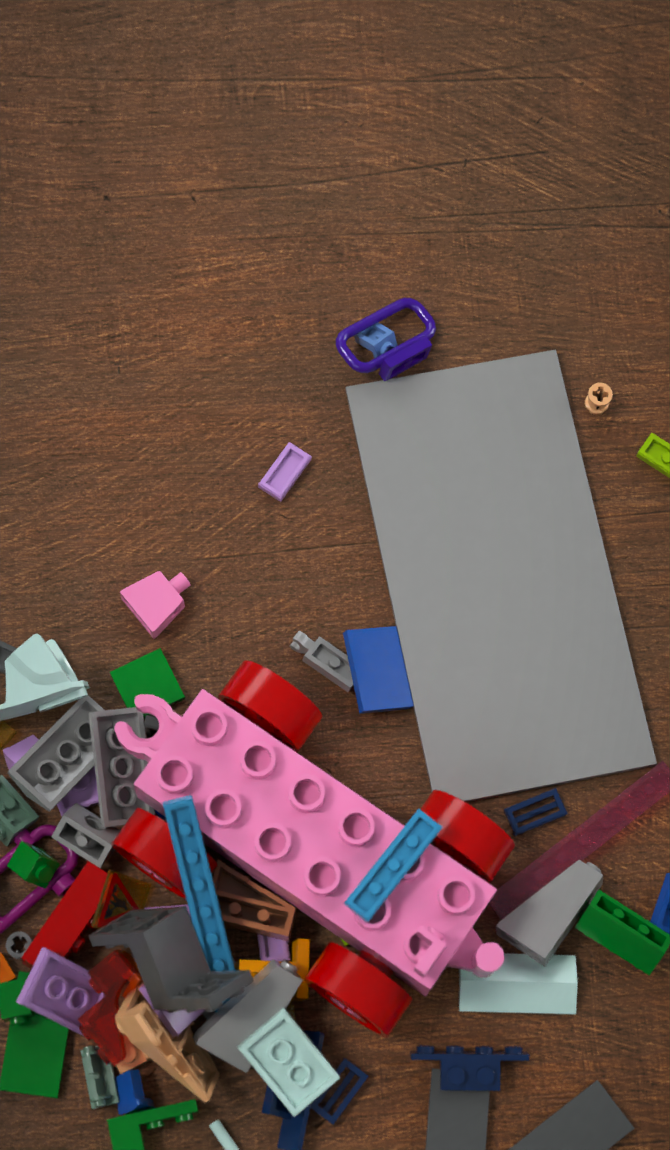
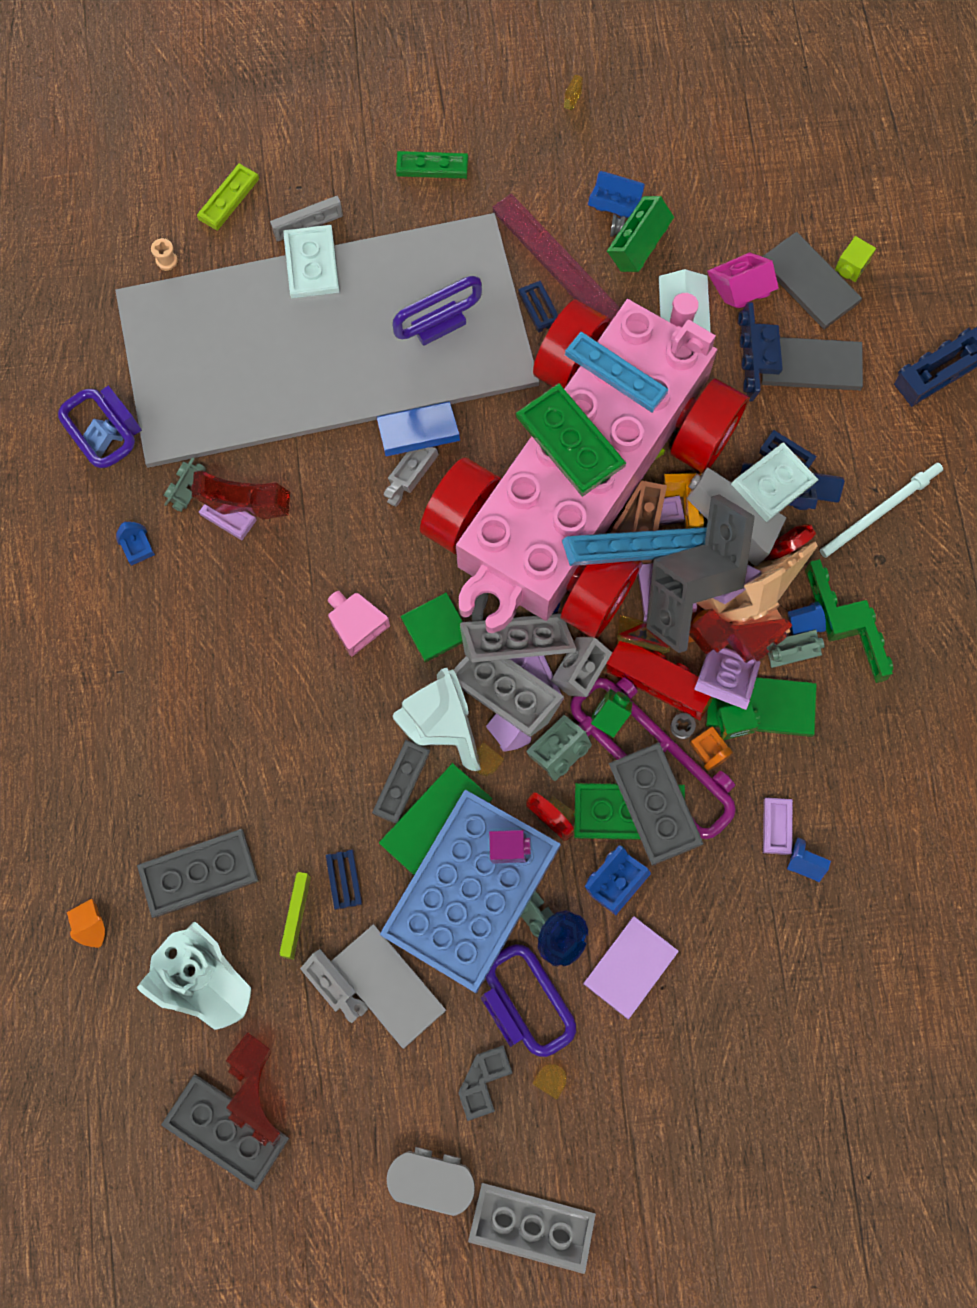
camera: 85 degrees left, 0 degrees up
light grey slope [496,860,603,967] -> none
none -> blue tile [116,522,155,566]
none -> sand green hinge [163,457,206,512]
none -> clear red arch [192,470,290,520]
none -> light grey tile [270,196,343,241]
none -> light aqua tile [283,225,340,299]
none -> dark purple bar [392,276,482,346]
none -> green tile [516,384,626,497]
none -> dark grey bush [610,214,625,237]
none -> dark pink slope [707,252,779,308]
none -> red tile [763,524,816,561]

